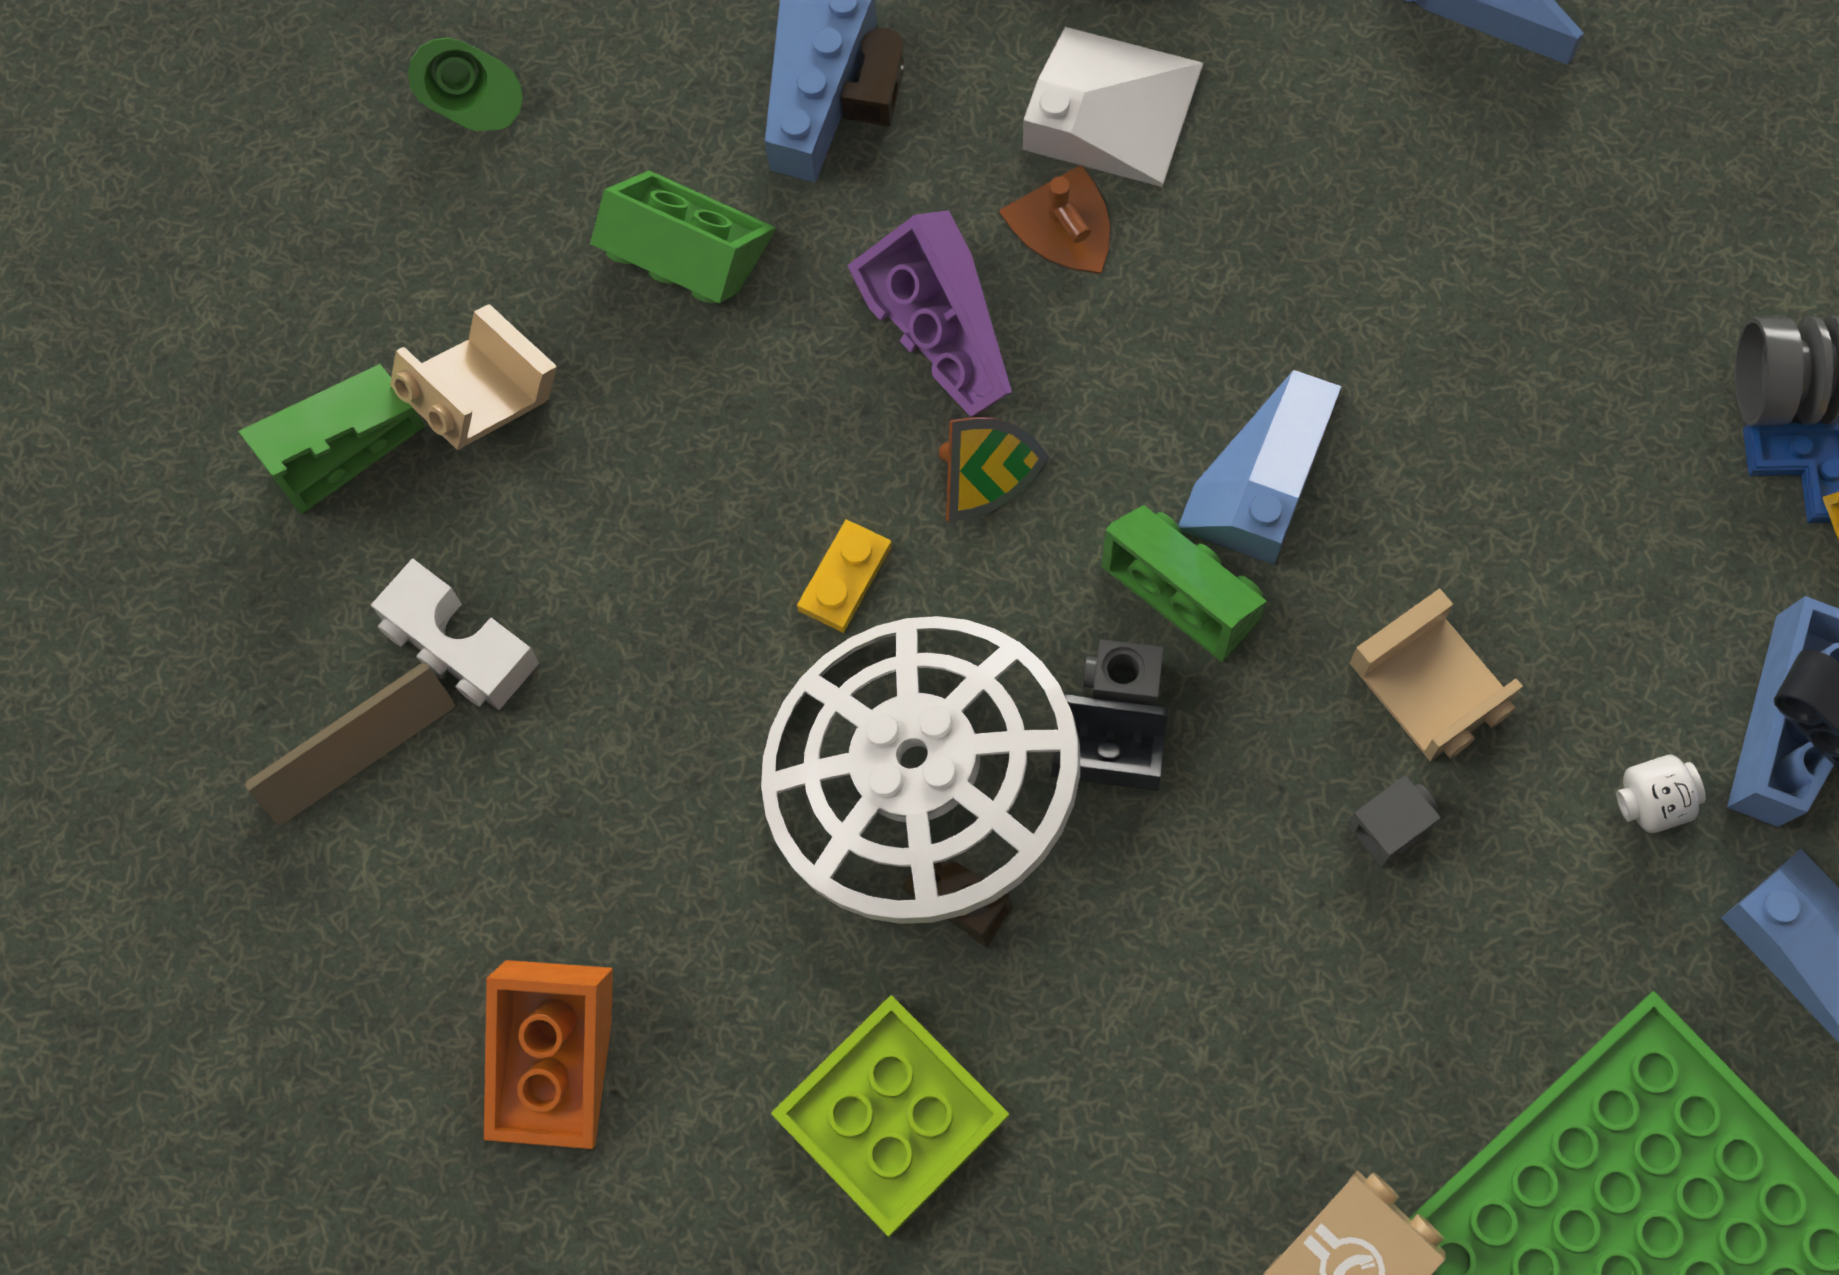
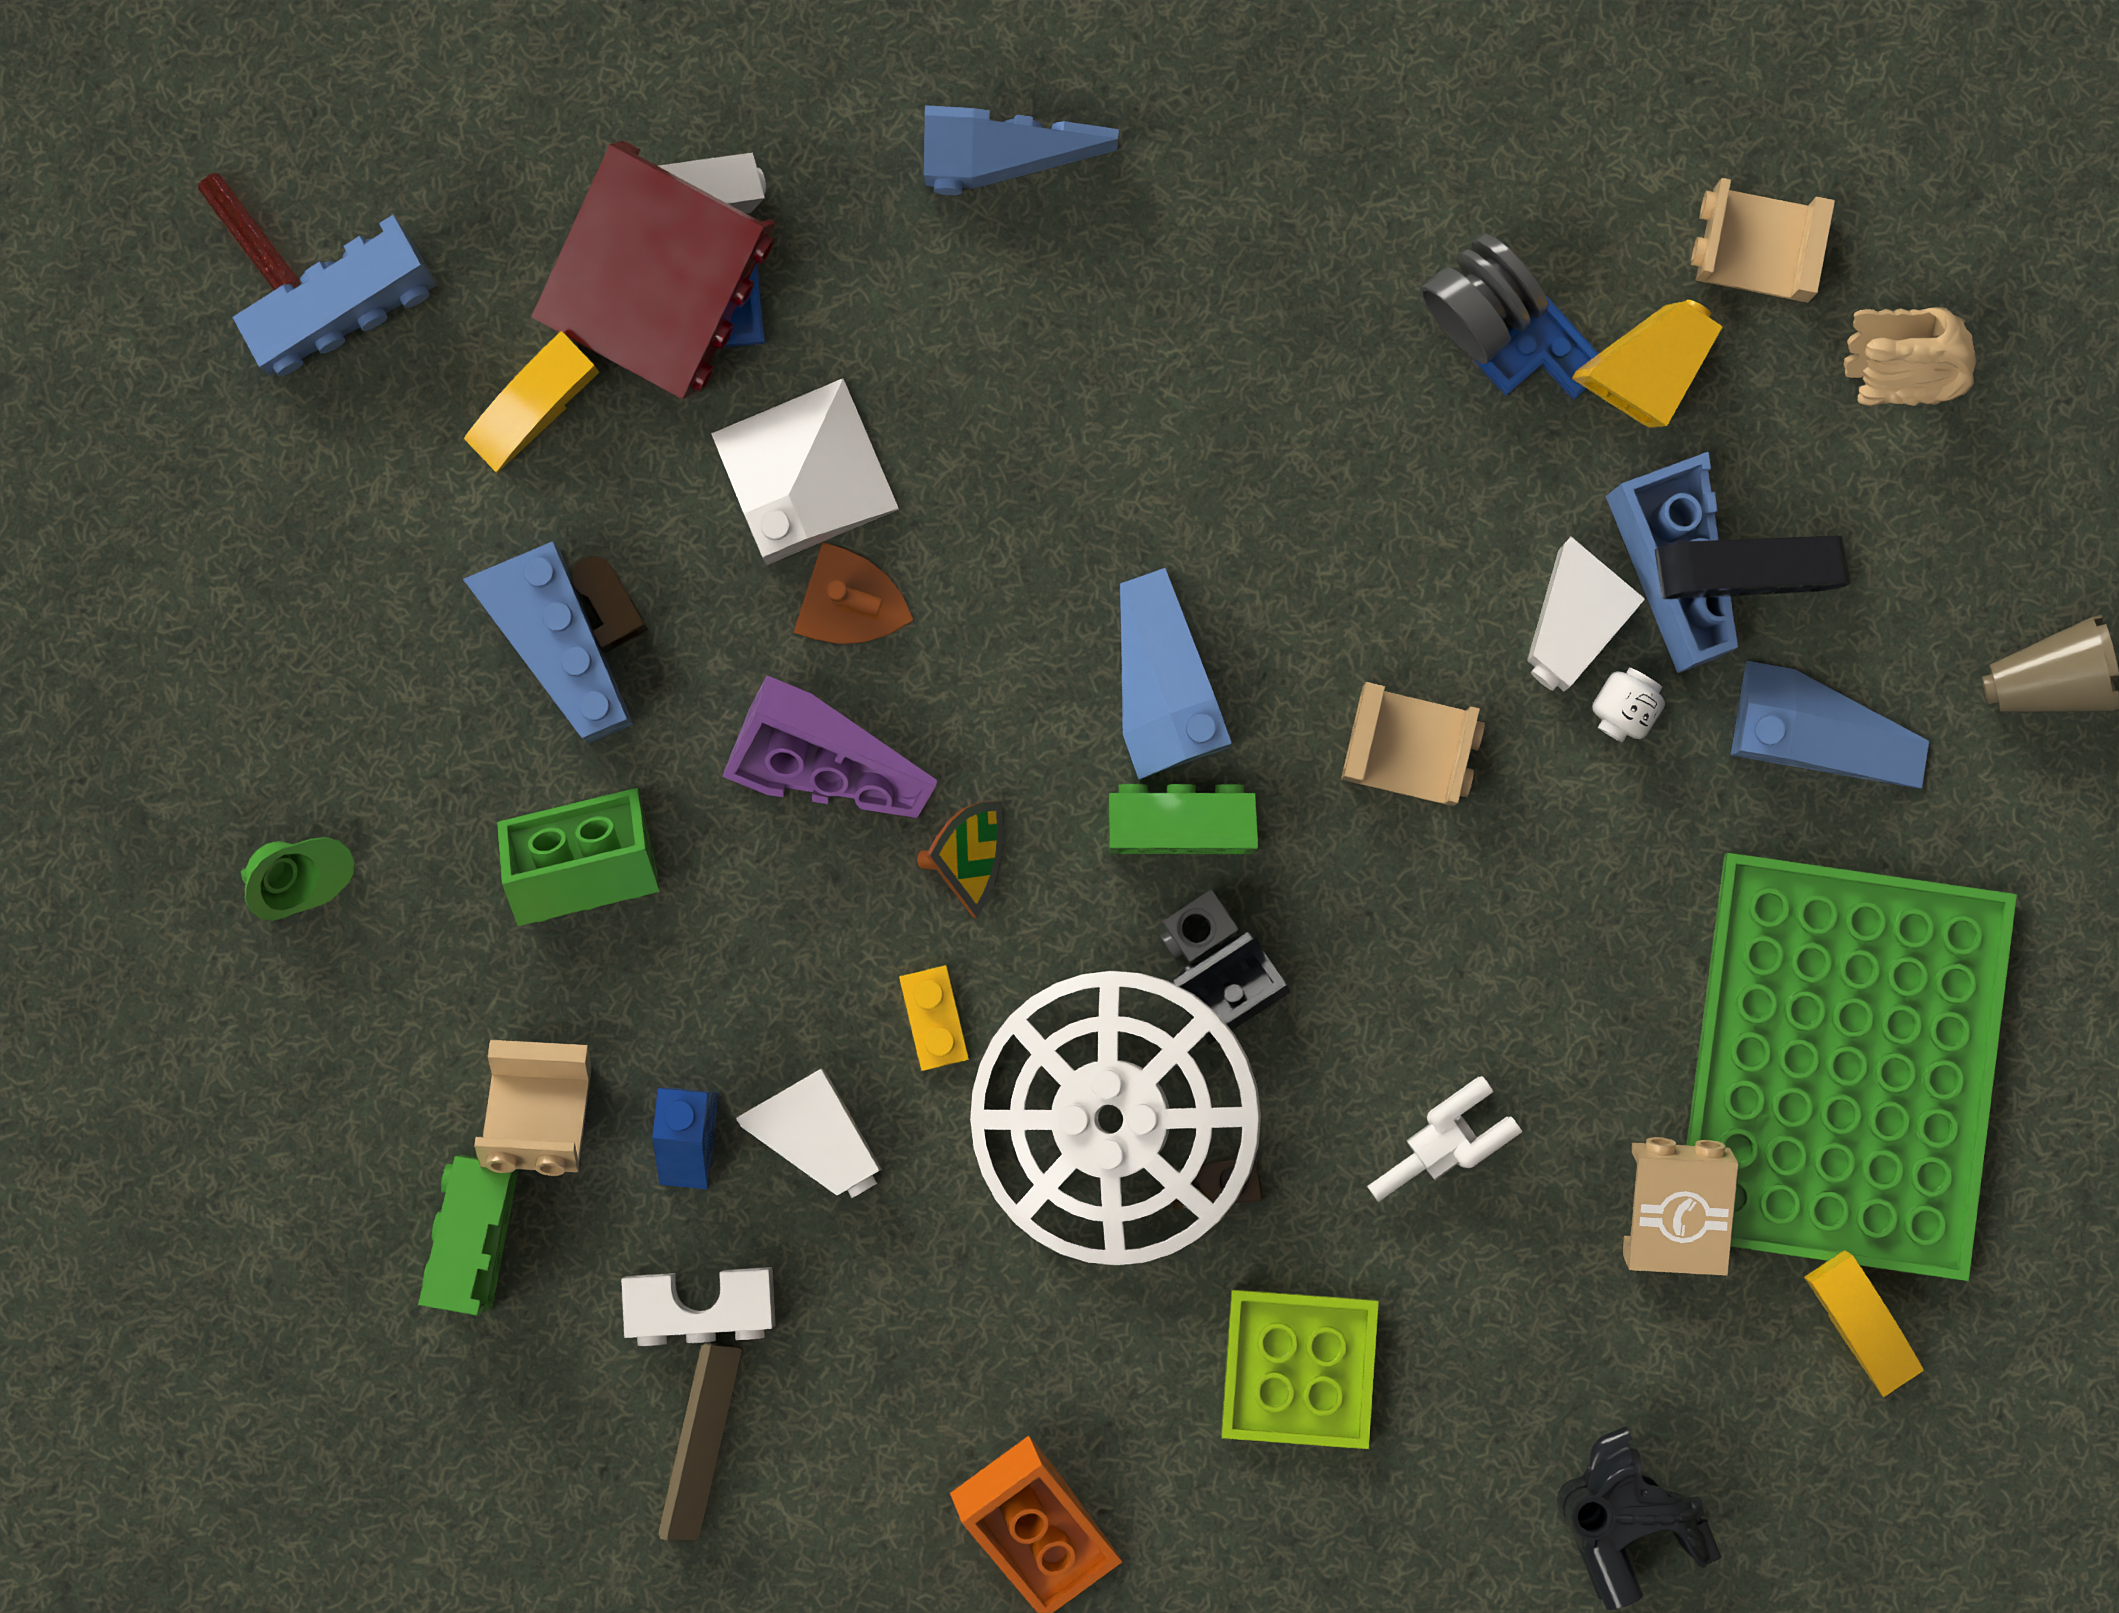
camera: 45 degrees left, 15 degrees up
dark grey brick [1347,775,1441,868] -> none
none -> blue slope [652,1088,719,1189]
none -> white slope [736,1069,882,1198]
none -> white plant [1367,1076,1522,1202]
none -> white slope [1527,537,1645,691]

